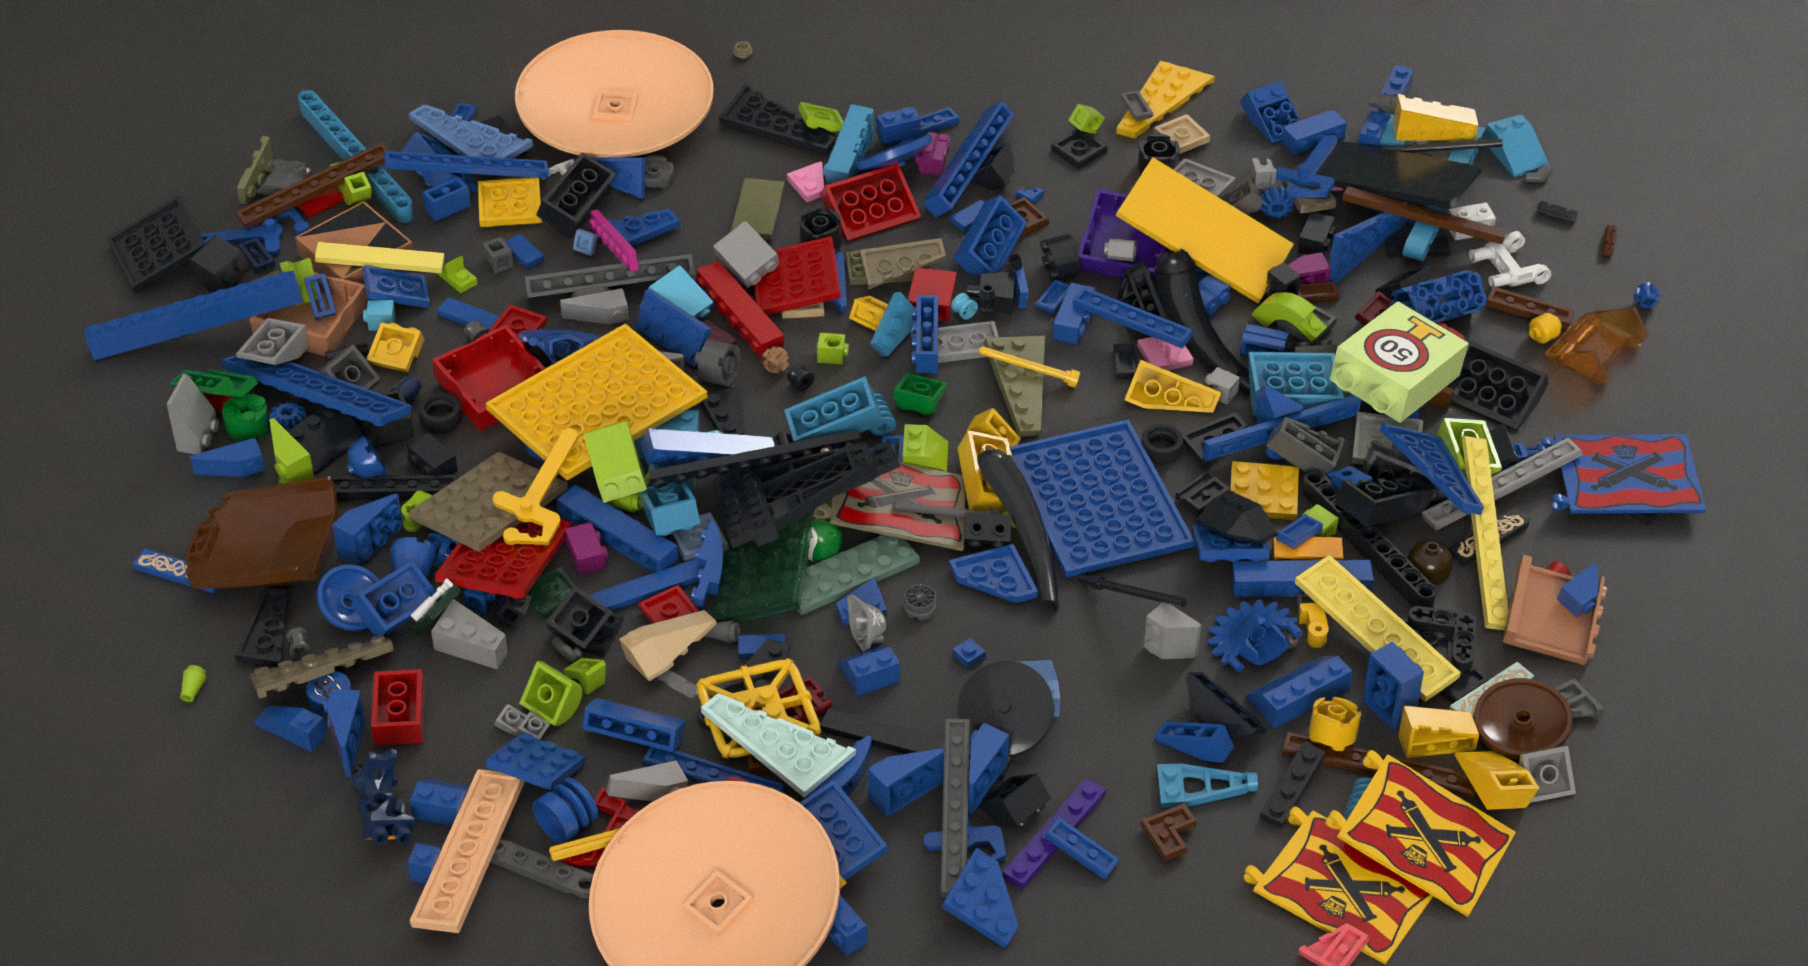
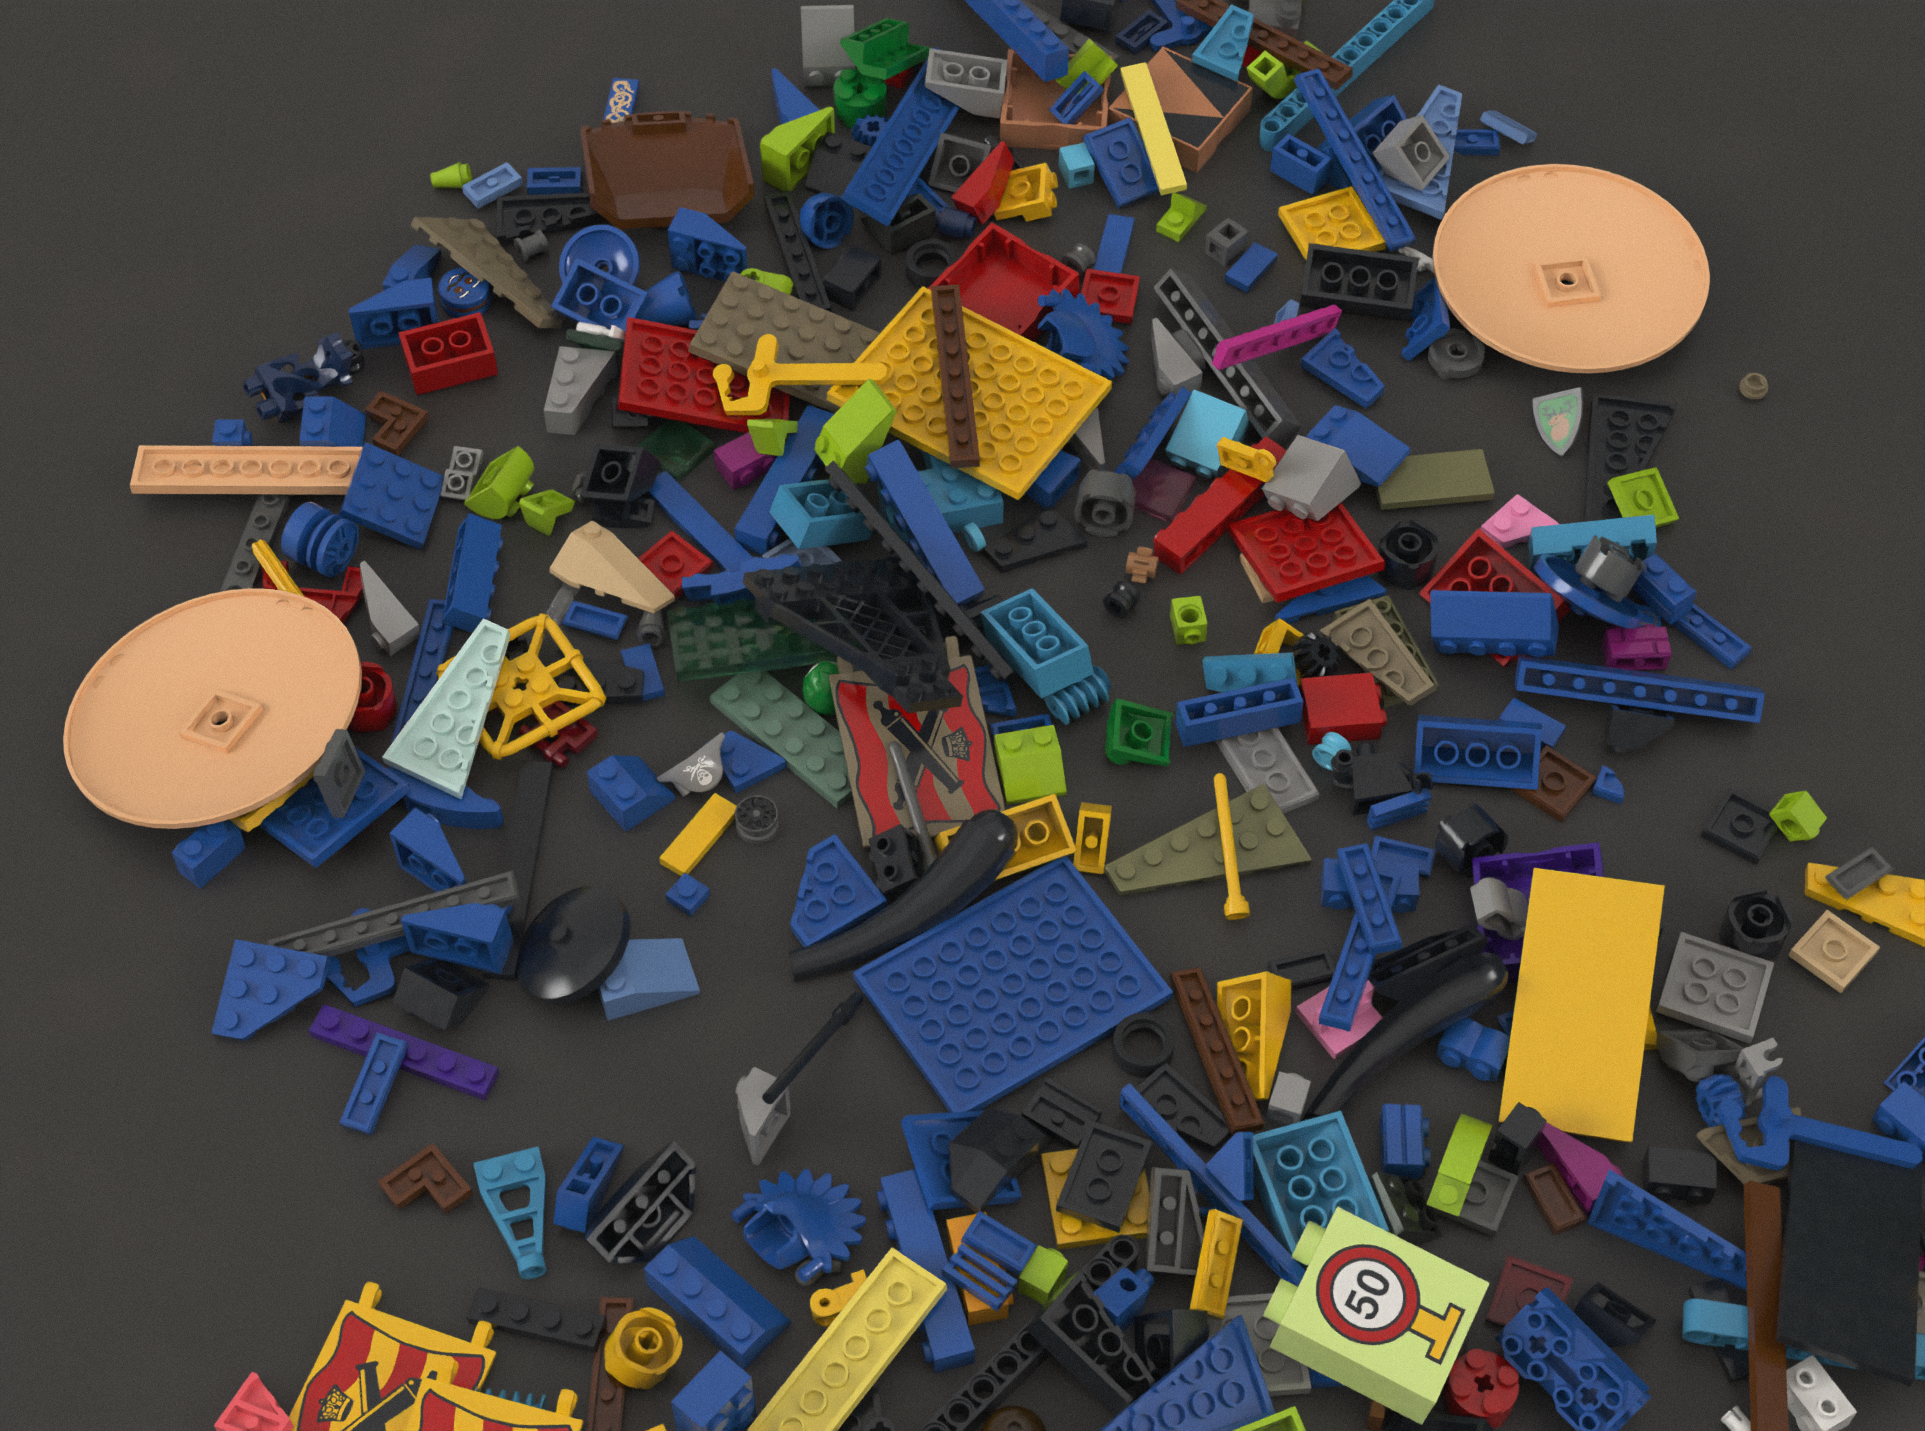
camera: 75 degrees right, 10 degrees up
none -> dark grey plate [313,729,366,818]
none -> reddish brown plate [365,391,429,456]
none -> medium blue plate [462,162,523,209]
none -> blue tile [527,167,582,195]
none -> blue tile [562,601,628,640]
none -> yellow tile [659,793,737,876]
none -> lime slope [747,419,798,456]
none -> reddish brown plate [931,285,980,468]
none -> blue tile [942,1243,1018,1312]
none -> red slope [951,141,1014,225]
none -> black plate [1056,1120,1153,1233]
none -> reddish brown tile [1169,967,1265,1136]
none -> yellow tile [1189,1209,1243,1320]
none -> dark azure wing [1192,4,1254,82]
none -> yellow hinge [1217,437,1276,483]
none -> black gear [1291,631,1342,679]
none -> blue slope [1305,405,1411,487]
none -> blue tile [1337,843,1402,955]
none -> light grey slope [1373,115,1450,190]
none -> blue slope [1430,590,1559,657]
none -> medium blue tile [1480,110,1538,145]
none -> shield [1532,387,1583,457]
none -> dark grey brick [1575,535,1646,602]

